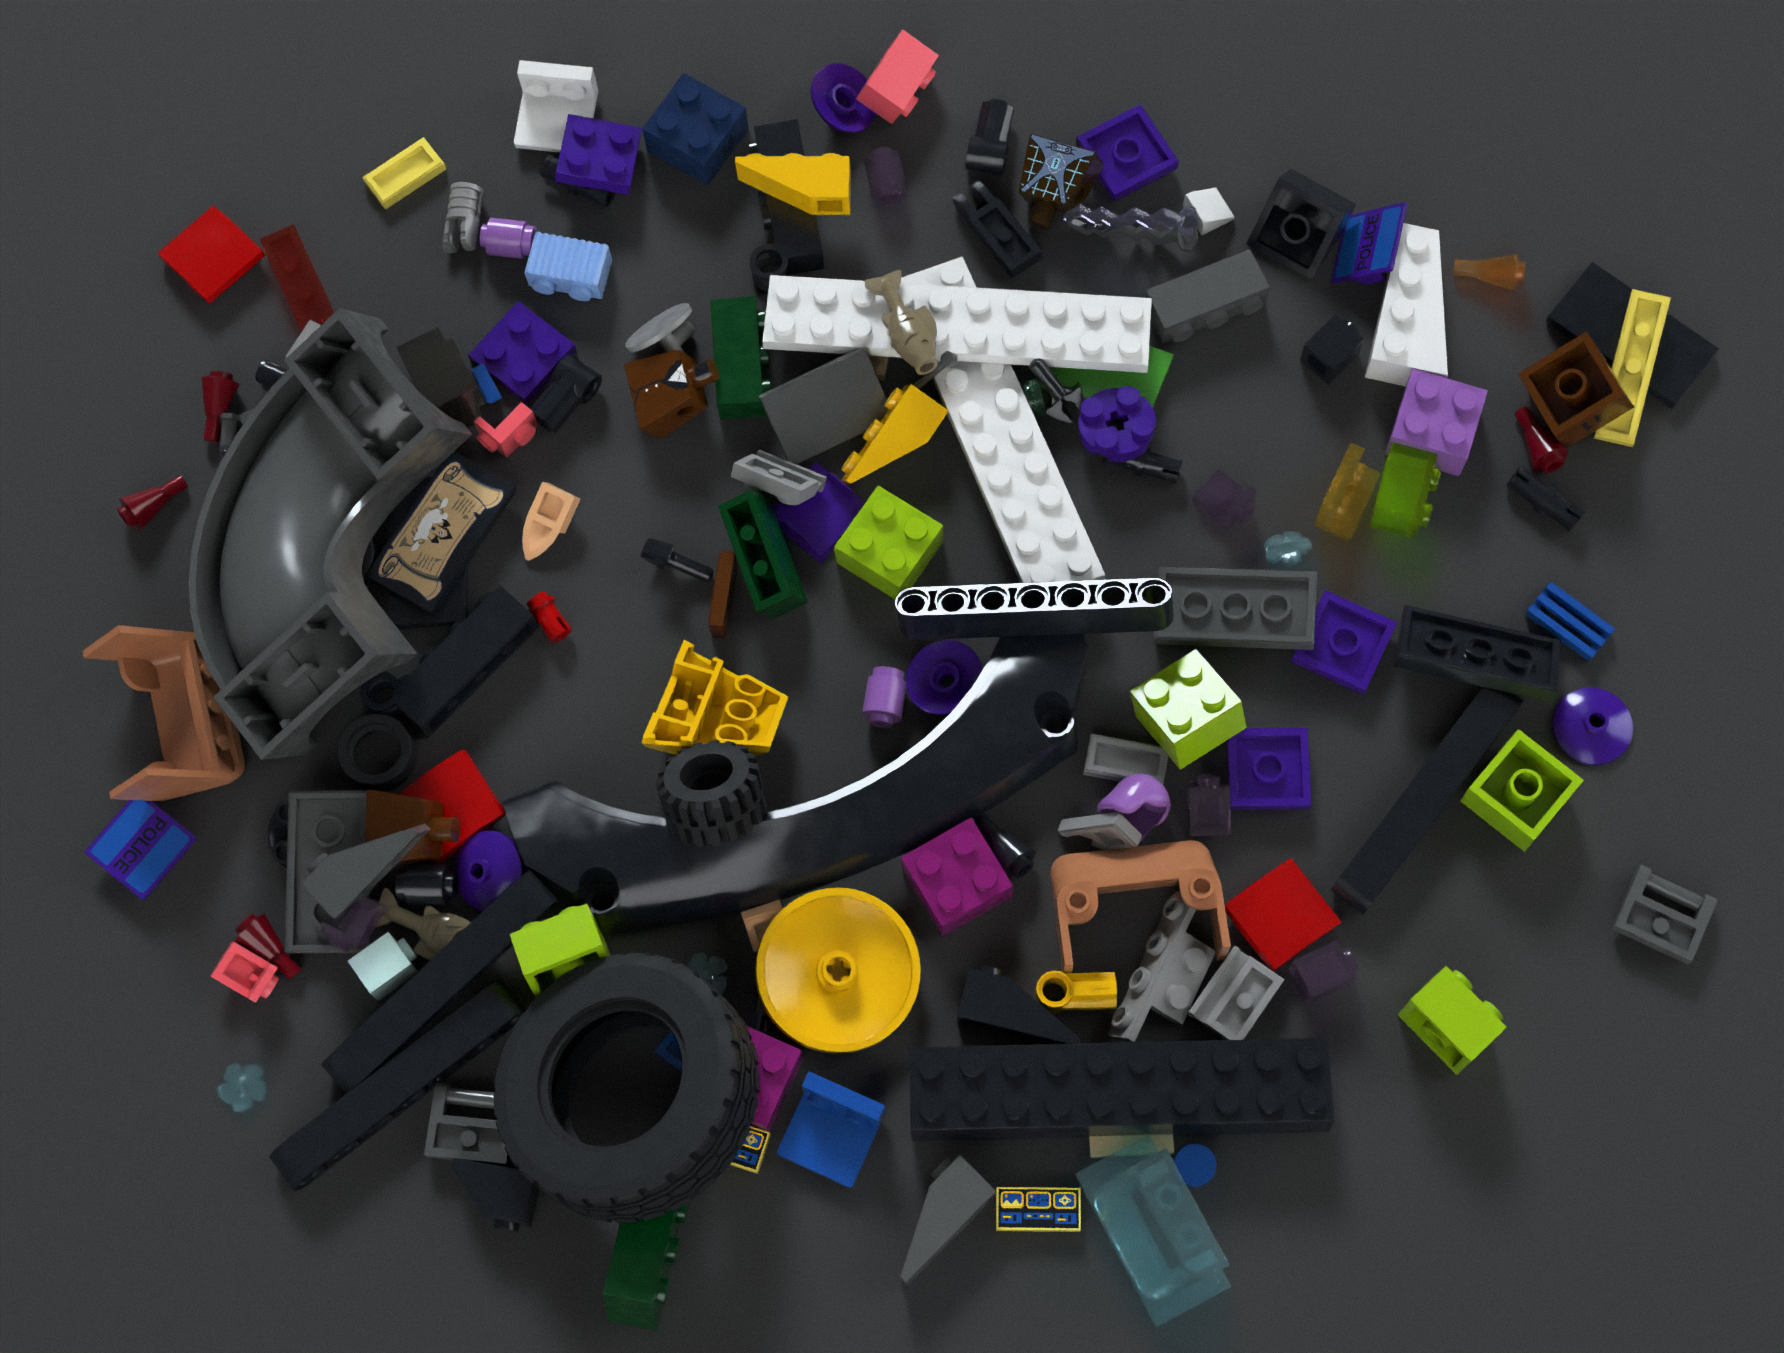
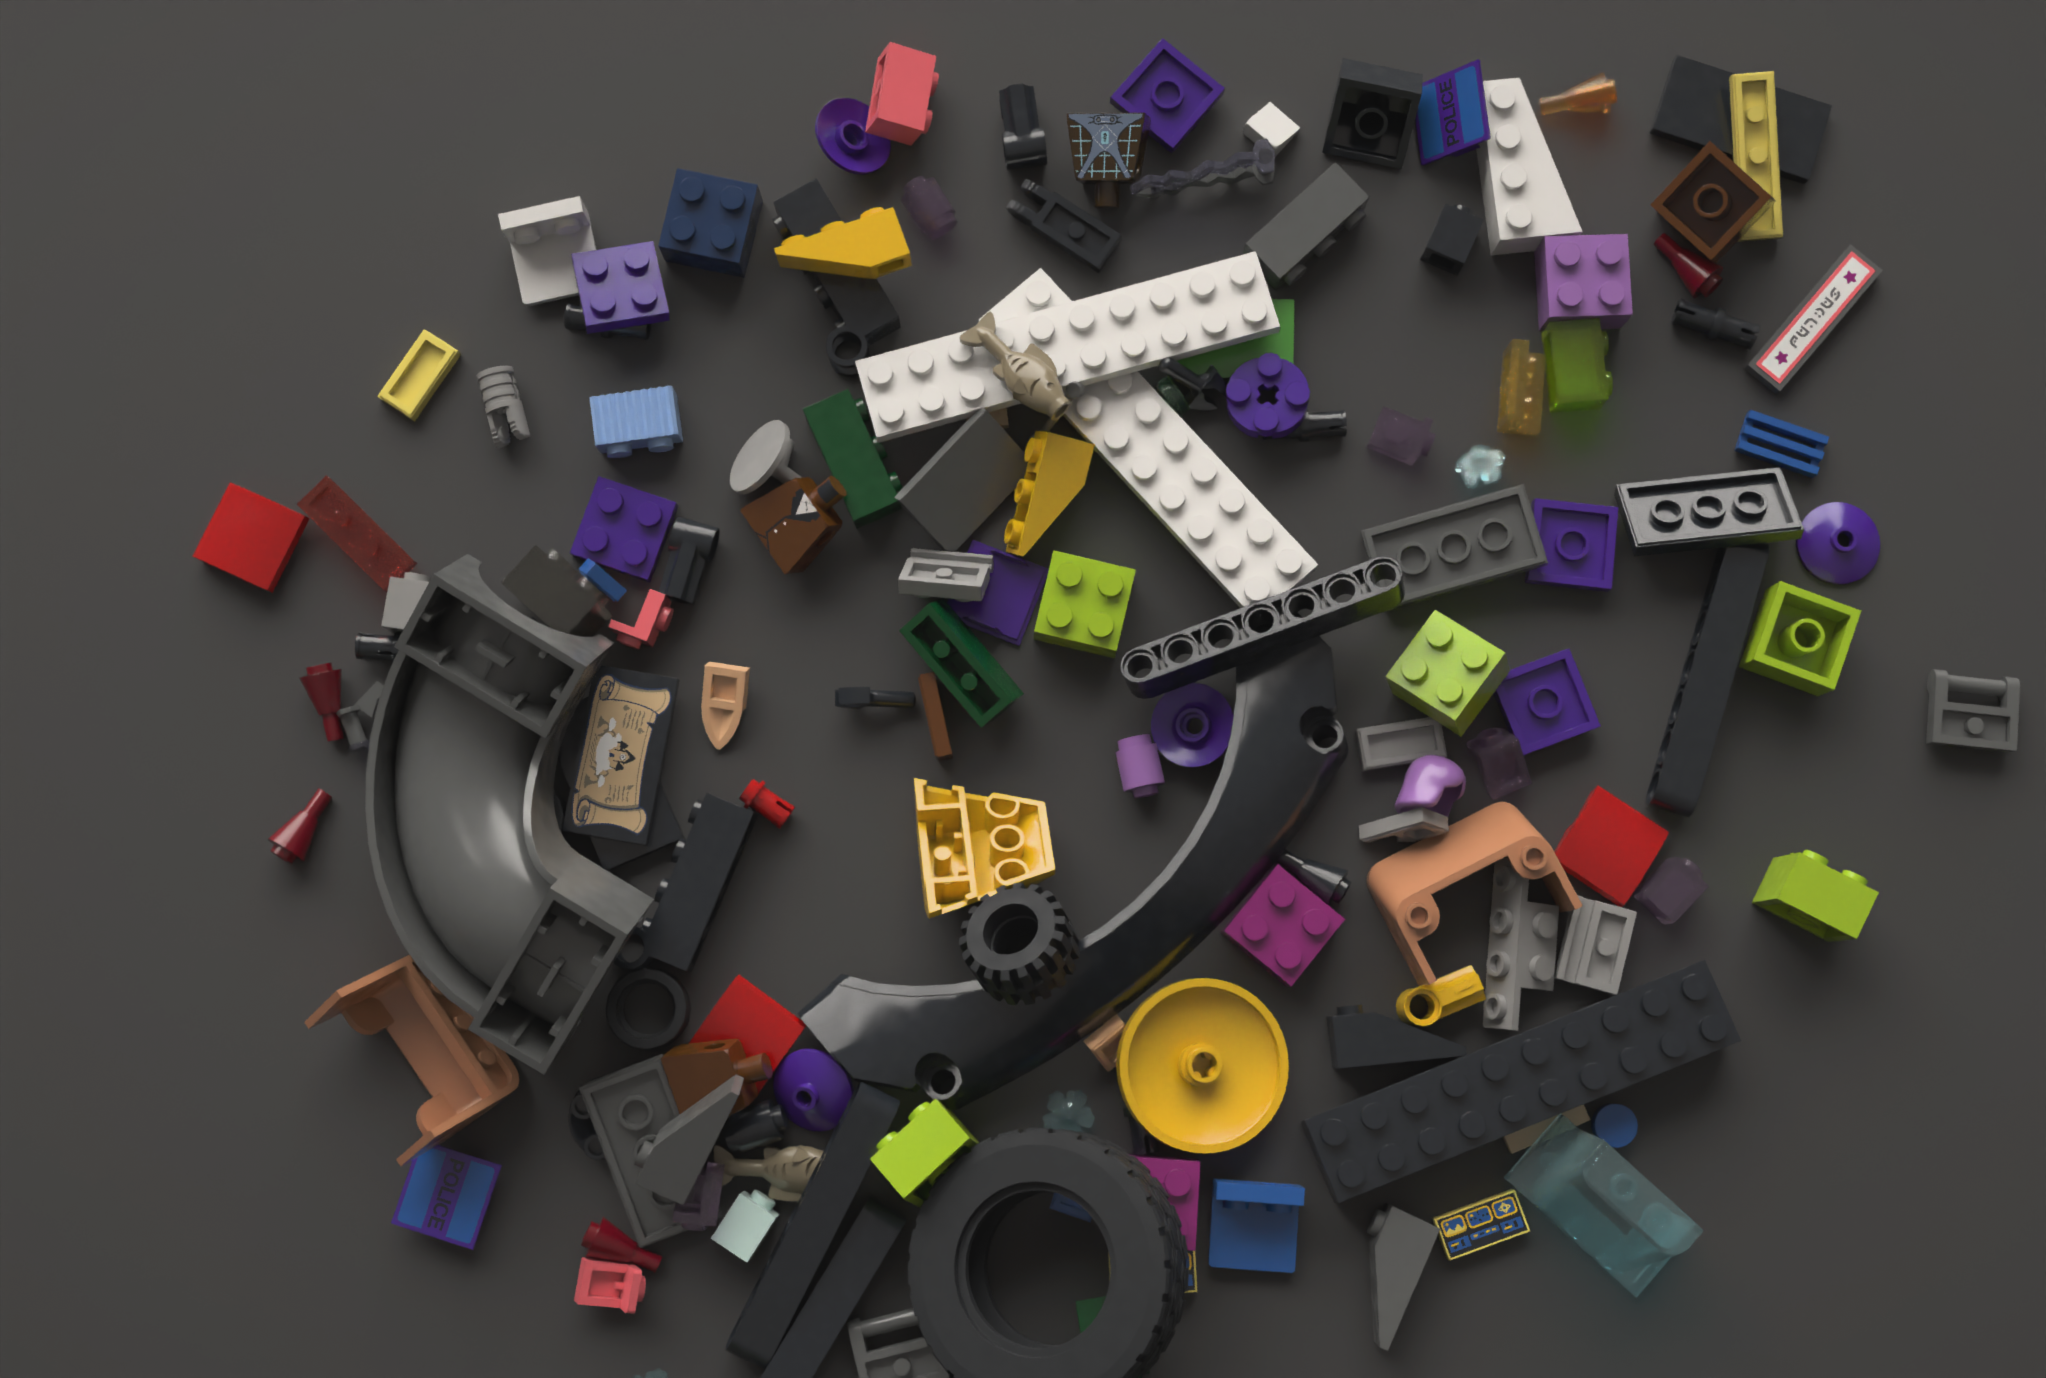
camera: 25 degrees left, 10 degrees up
medium lavender brick [480,218,537,259] -> none
none -> tile [1744,244,1883,395]

